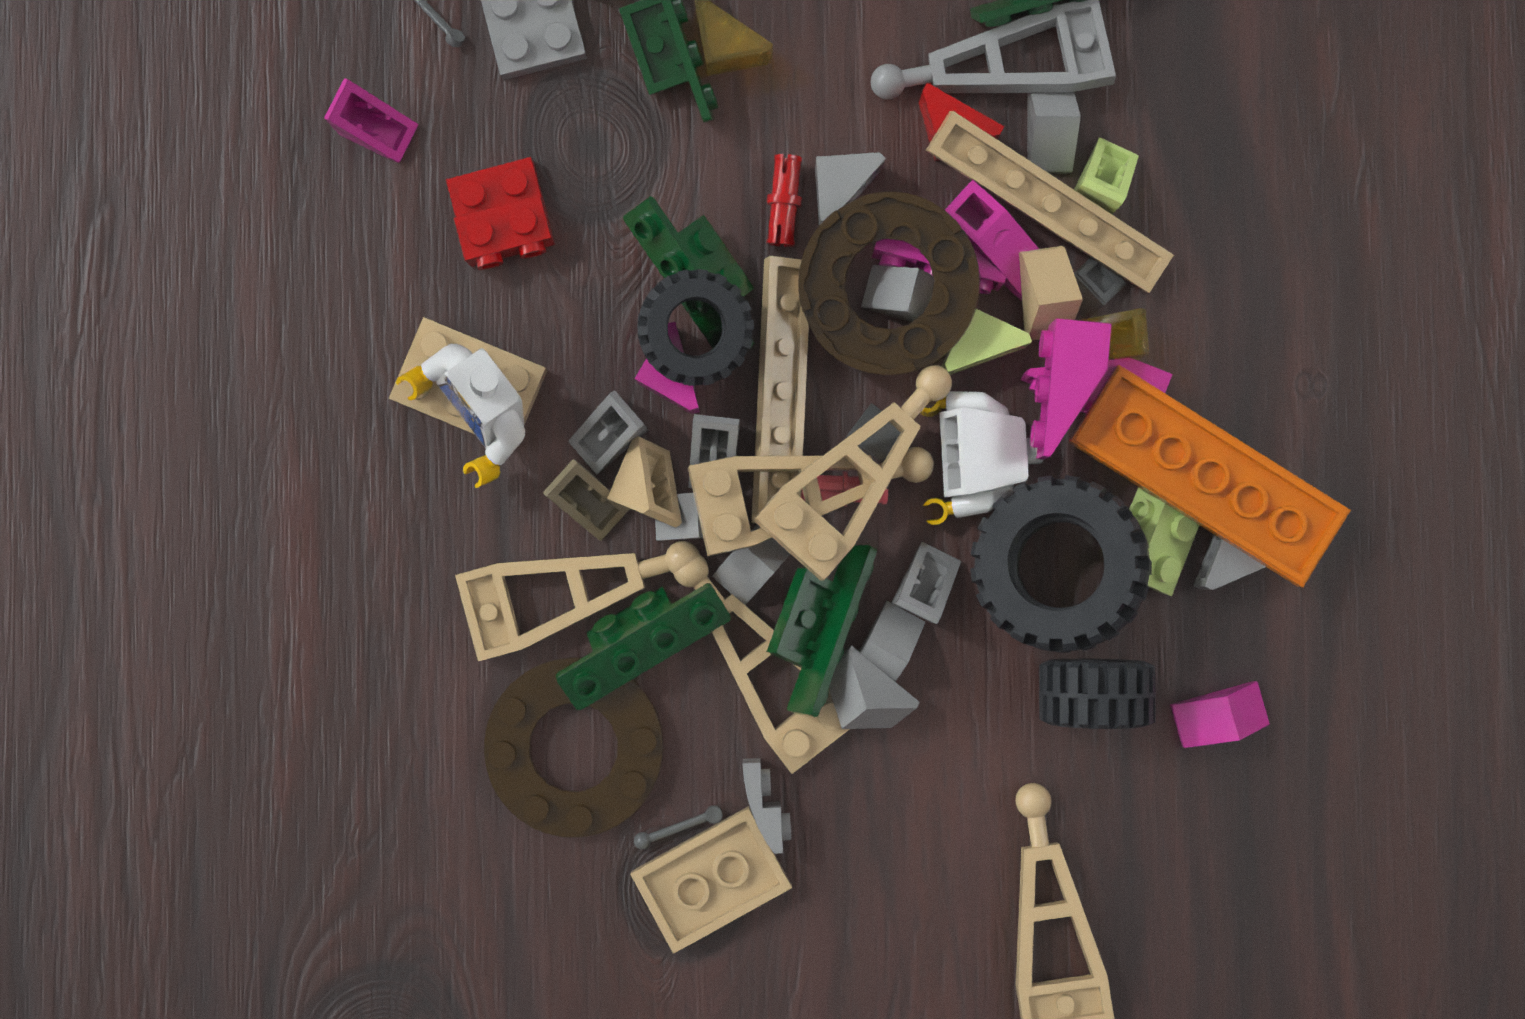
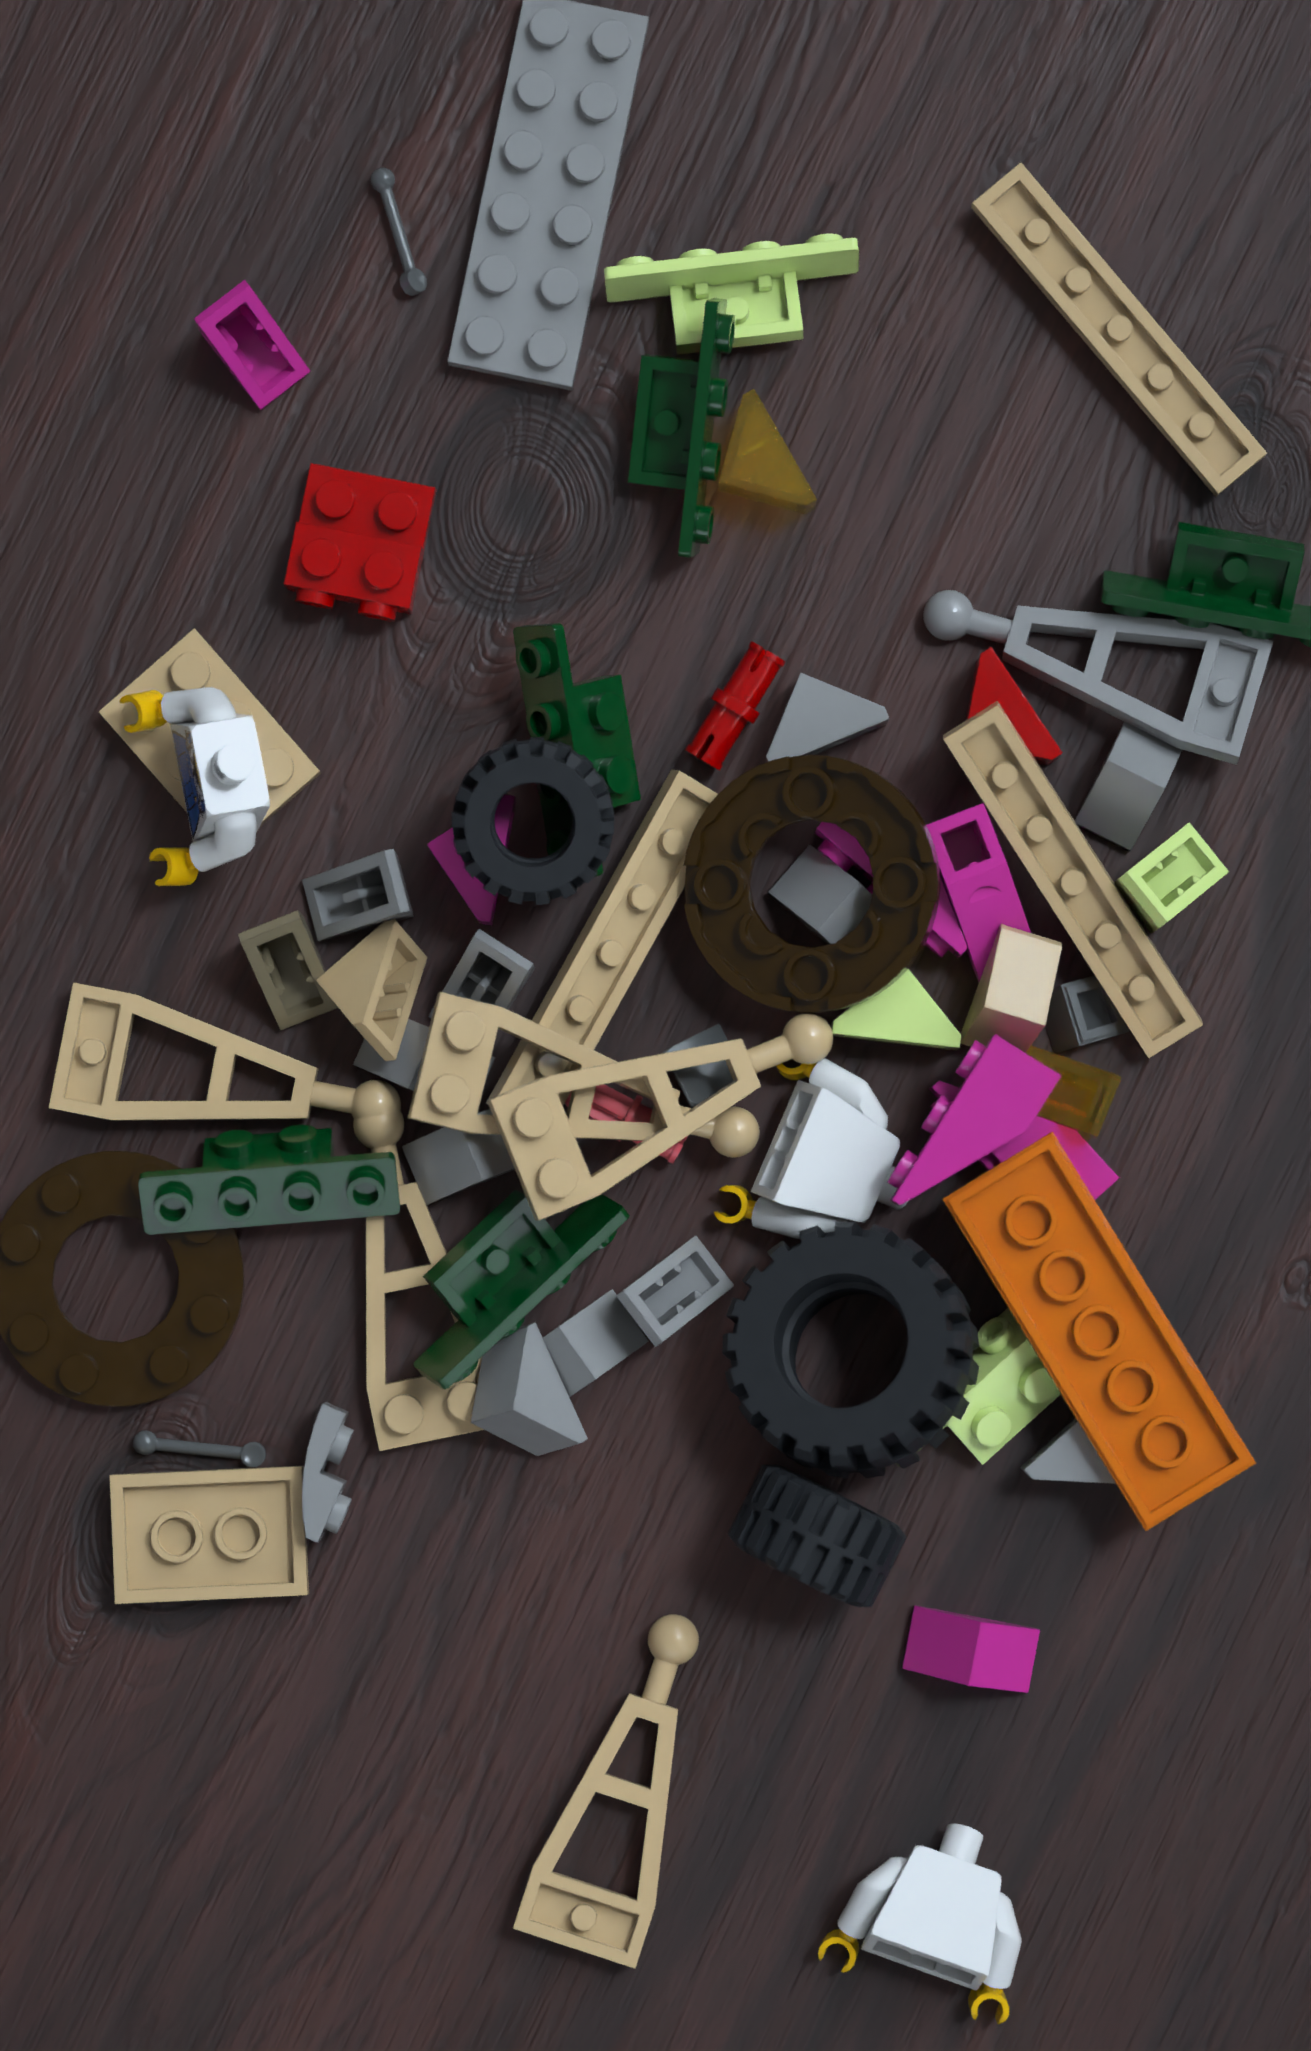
camera: 30 degrees right, 0 degrees up
none -> white torso [818,1823,1021,2024]

